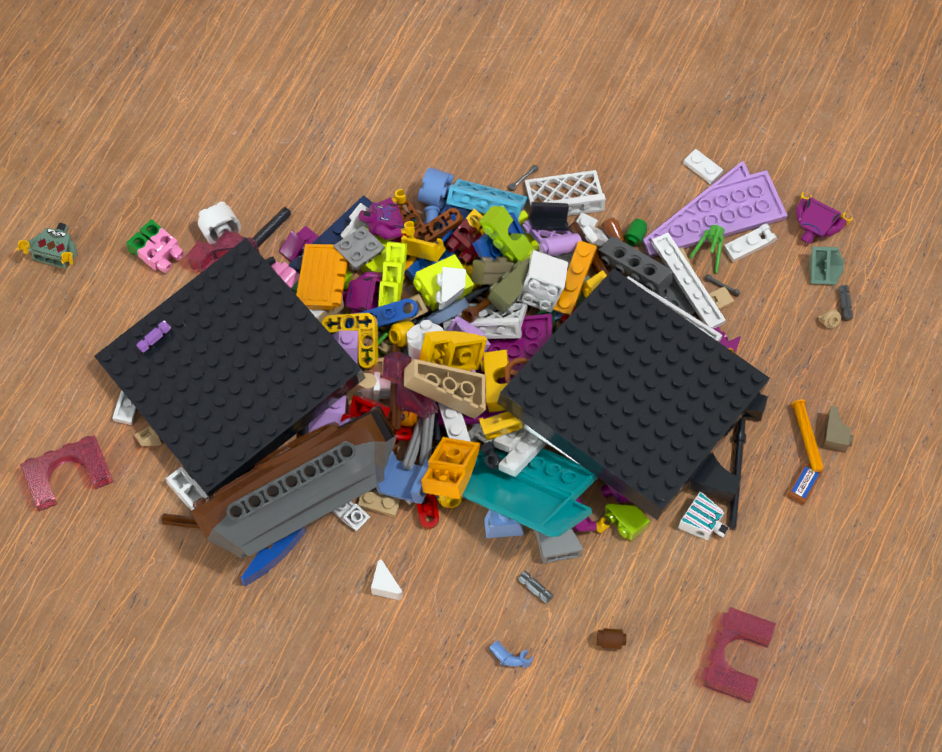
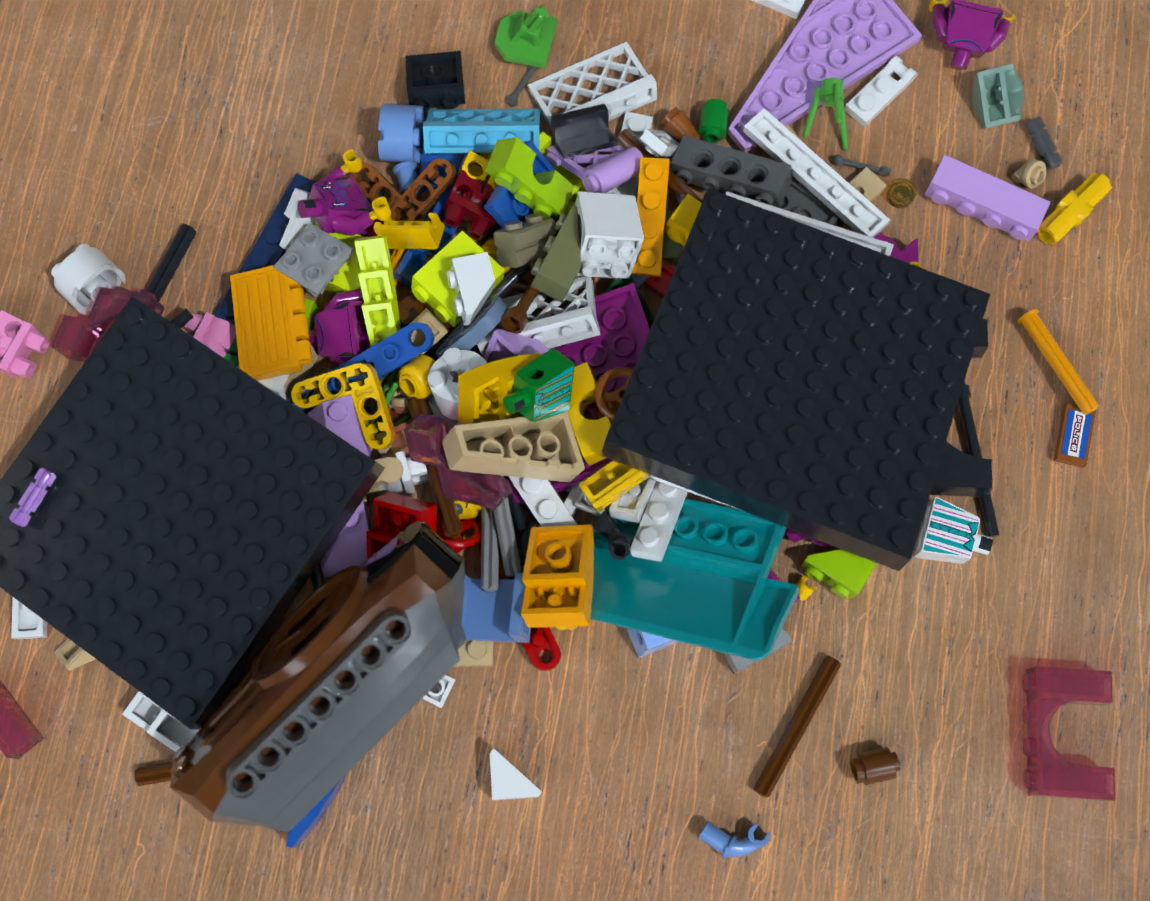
camera: 15 degrees left, 10 degrees up
magenta slope [280,226,319,262] -> none
axle [519,571,553,603] -> none
dark tan arch [822,406,854,453] -> none
none -> black plate [405,51,466,112]
none -> bright green piece [495,5,558,69]
none -> green torso [503,348,575,422]
none -> reddish brown axle [754,656,841,798]
none -> clear yellow tile [886,178,917,209]
none -> lavender brick [924,155,1051,242]
none -> yellow piece [1037,172,1113,246]

